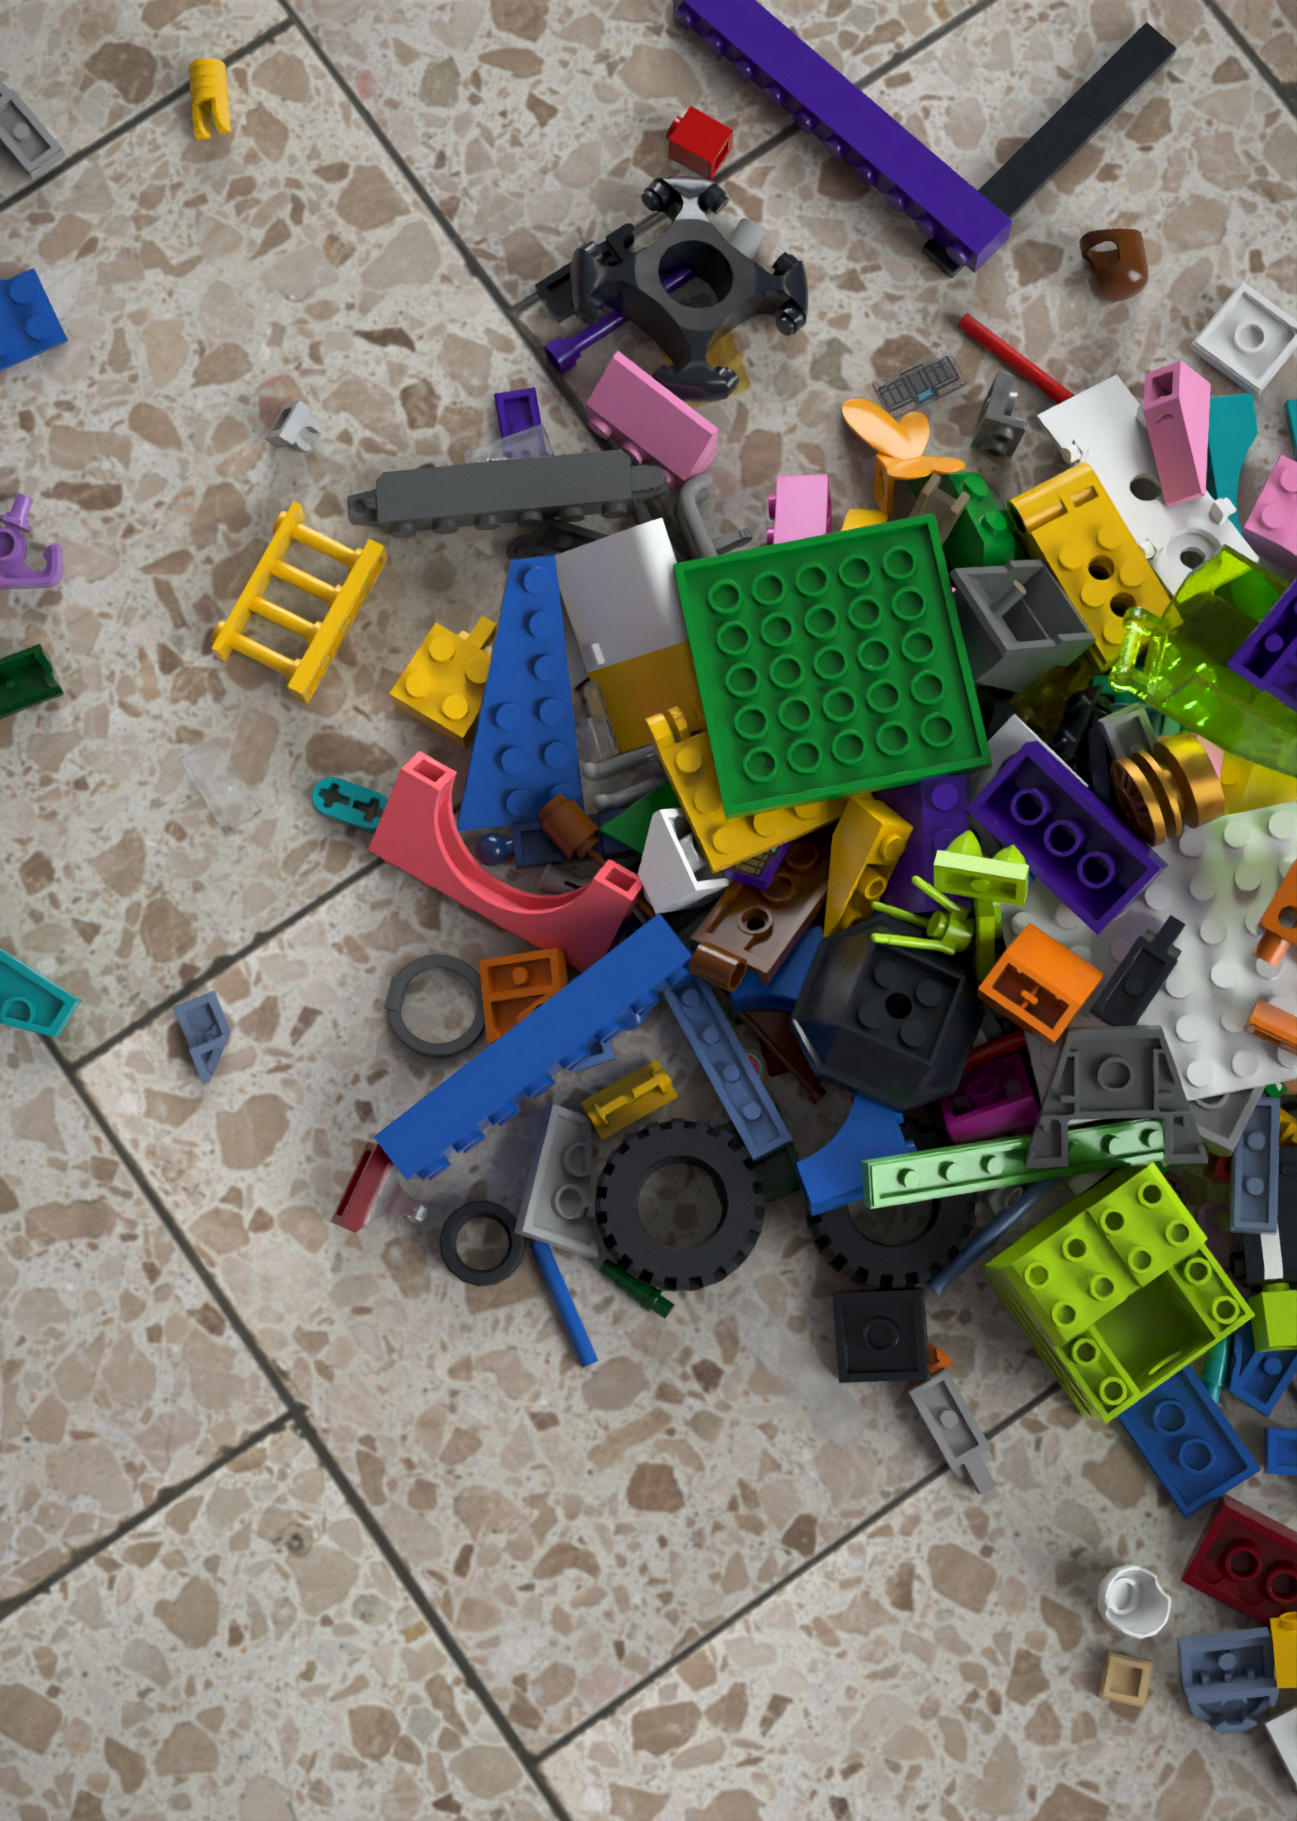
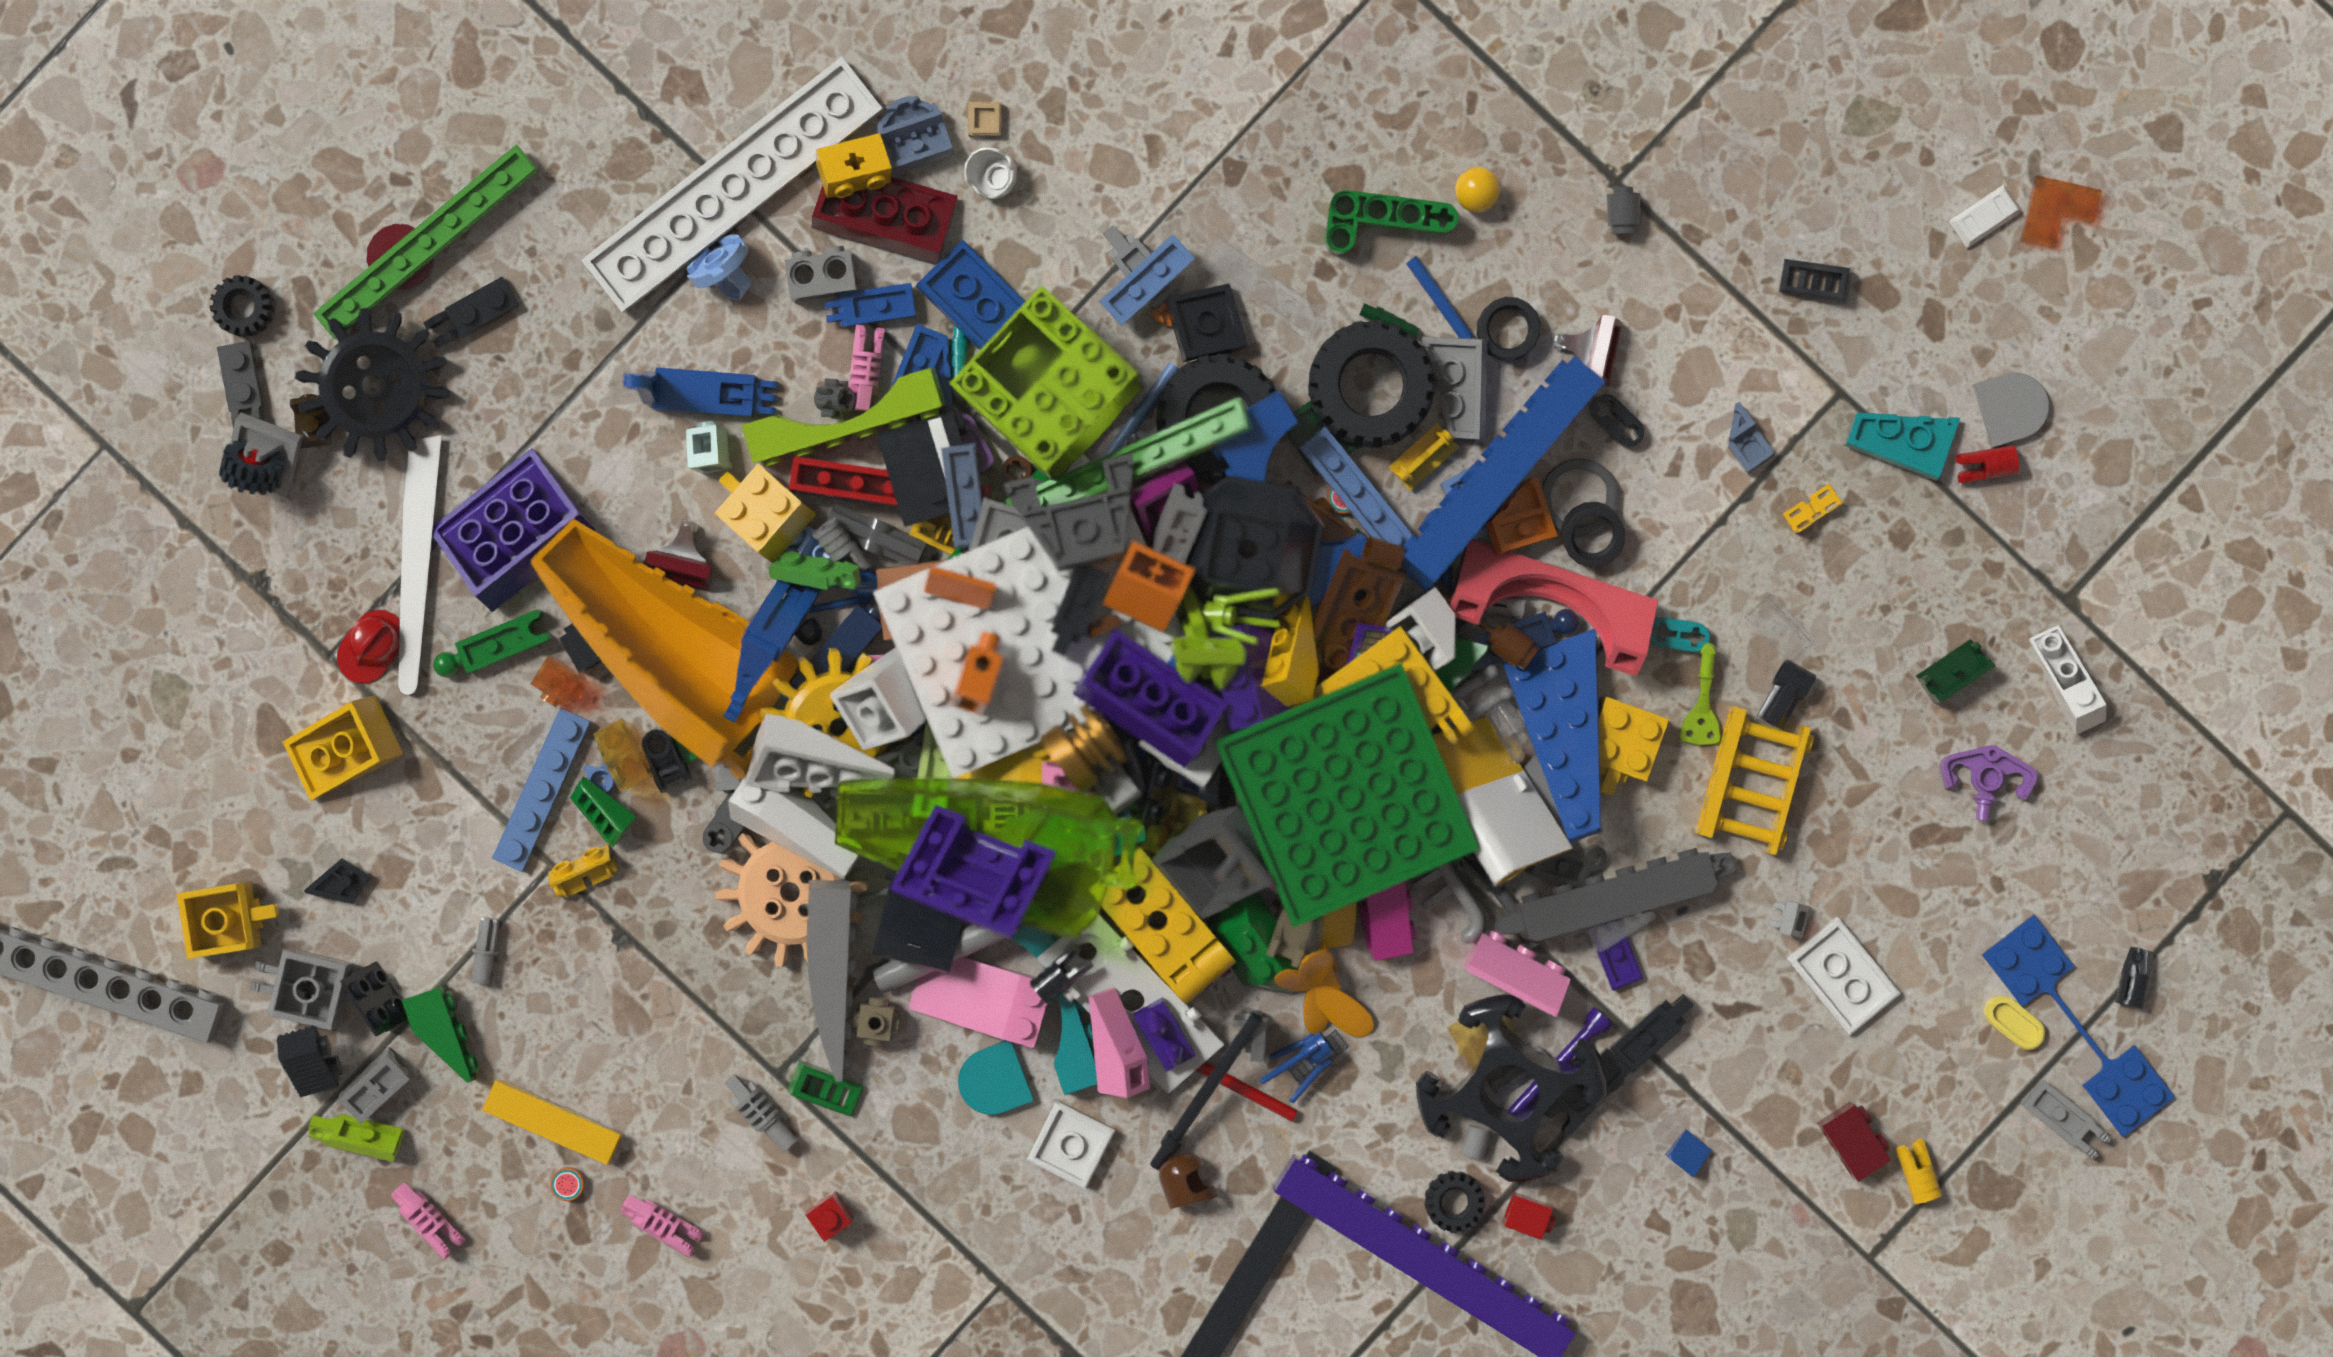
camera: 170 degrees right, 10 degrees up
none -> black hinge [1030,943,1094,1004]
none -> reddish brown tile [1086,613,1122,639]
none -> medium blue plate [1099,234,1195,326]
none -> dark purple tile [1134,997,1196,1072]
none -> black bar [1150,1012,1263,1170]
none -> light grey hinge [1152,483,1206,564]
none -> blue plant [1260,1031,1335,1103]
none -> green beam [1325,190,1459,256]
none -> black tyre [1424,1170,1485,1233]
none -> yellow piece [1454,166,1501,213]
none -> black tyre [1561,501,1626,568]
none -> black beam [1590,394,1644,448]
none -> dark grey brick [1607,187,1641,234]
none -> black hinge [1610,994,1694,1073]
none -> blue slope [1665,1129,1711,1177]
none -> lime piece [1678,643,1721,745]
none -> black piece [1756,659,1816,730]
none -> black slope [1779,259,1852,303]
none -> yellow piece [1783,483,1844,533]
none -> white tile [1786,917,1901,1035]
none -> dark red brick [1817,1101,1891,1182]
none -> light yellow tile [1984,995,2045,1050]

